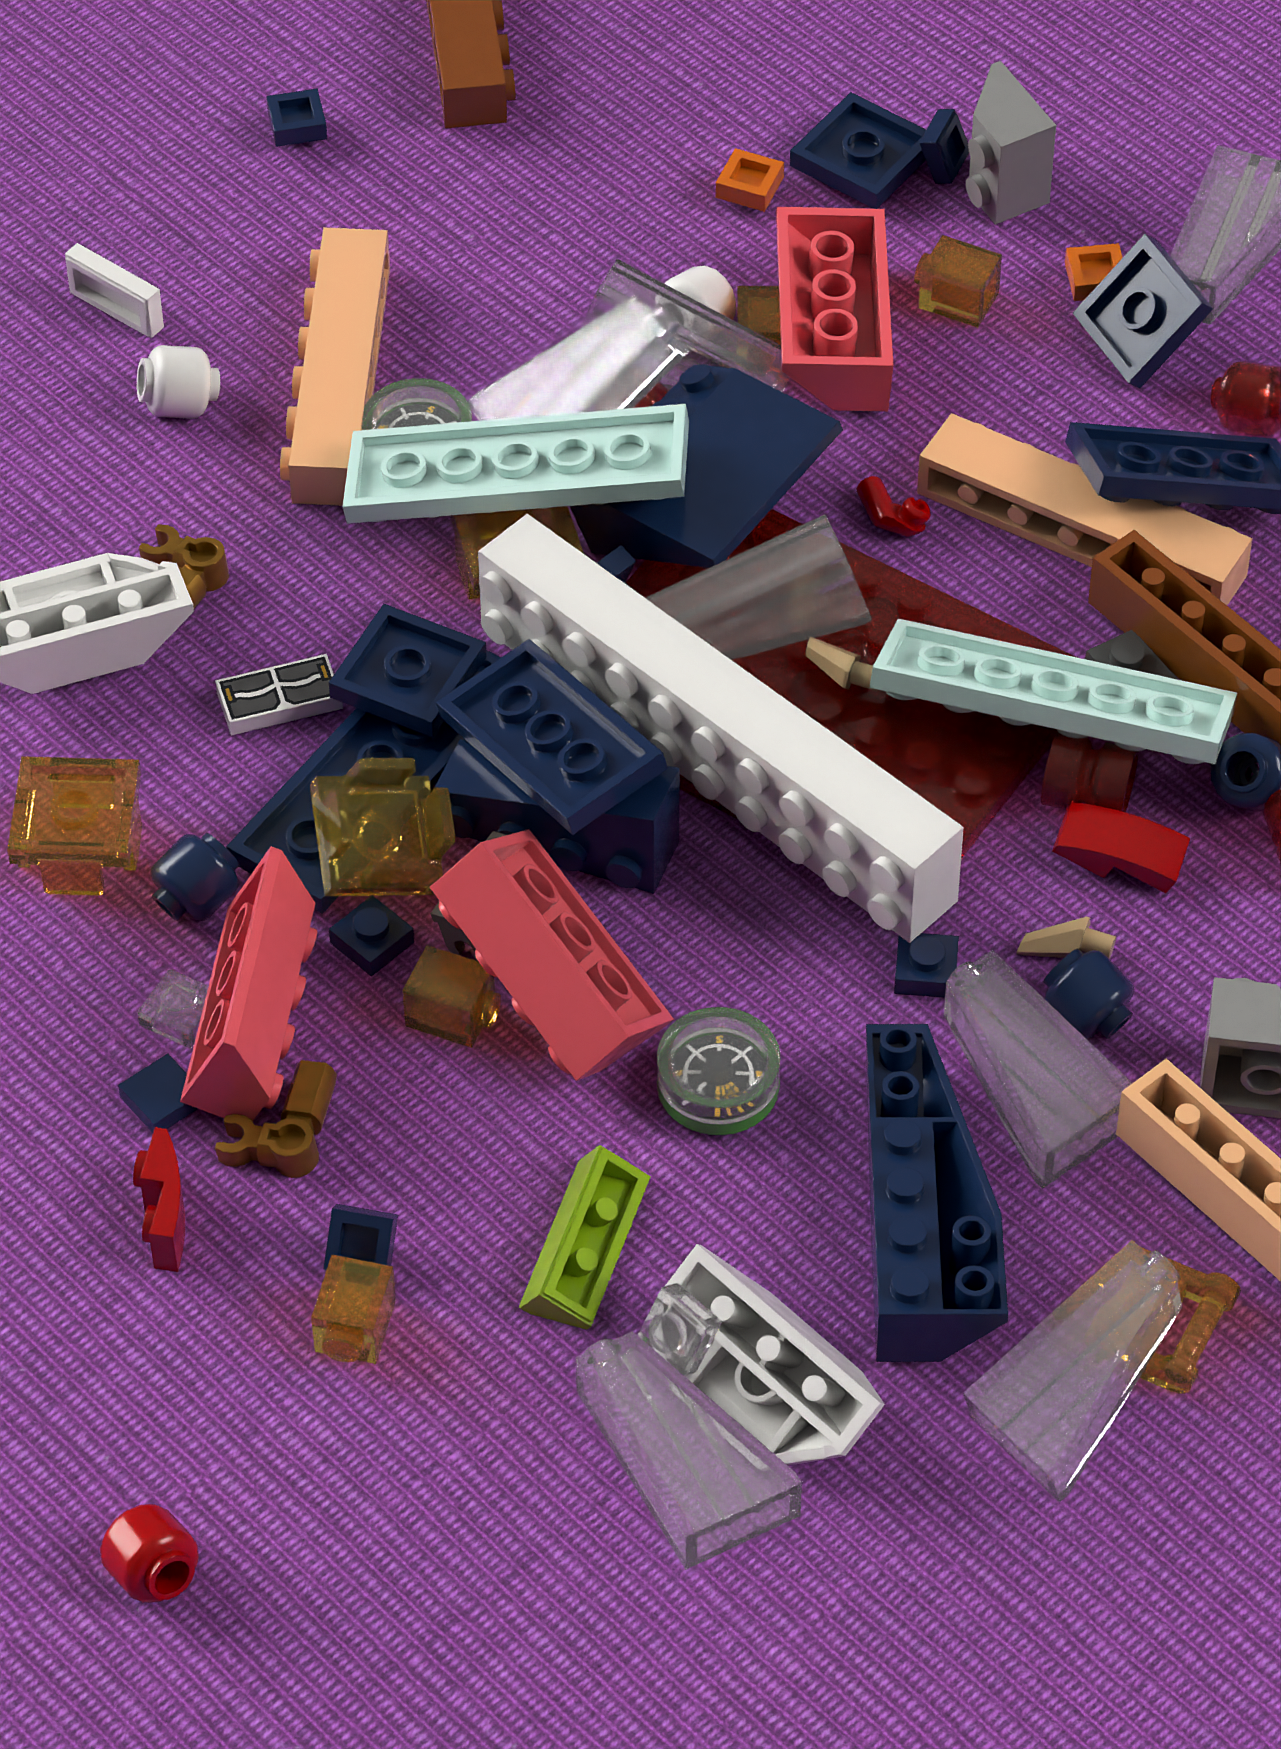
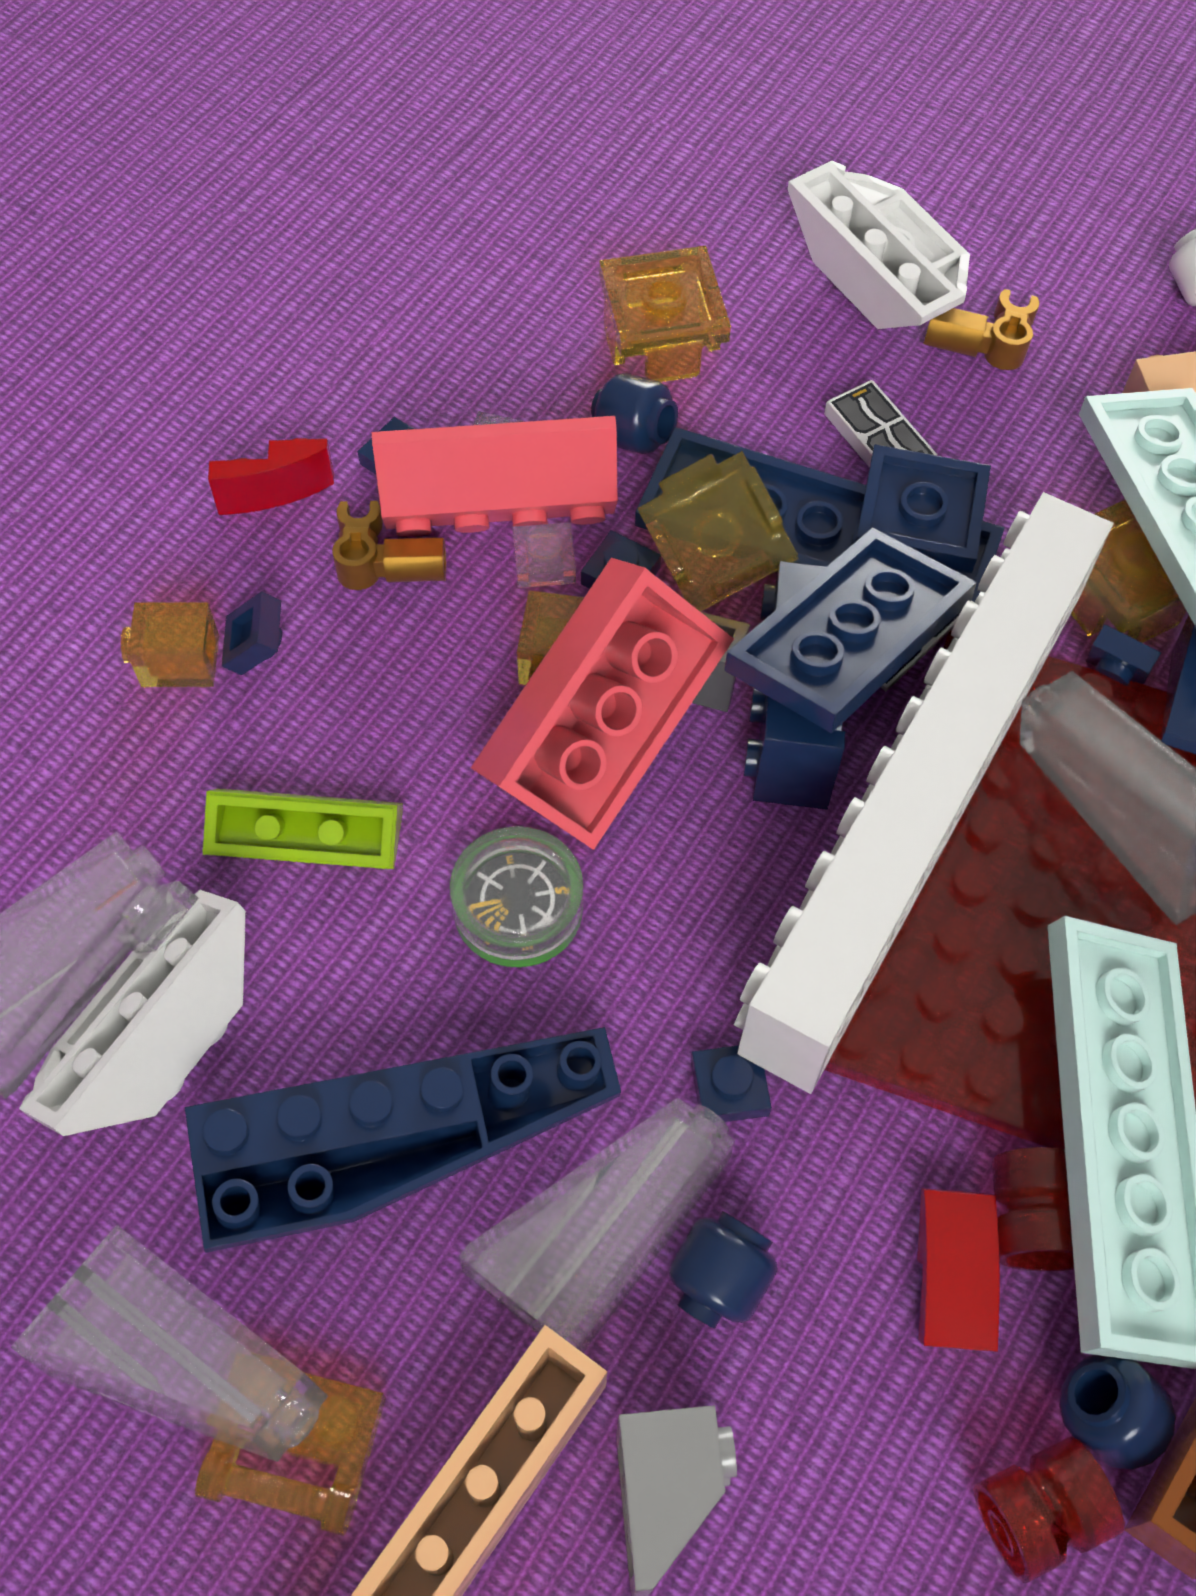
camera: 75 degrees right, 10 degrees up
tan bar [805,637,878,691] -> none
tan bar [1016,917,1116,959] -> none
none -> clear plate [513,522,576,588]

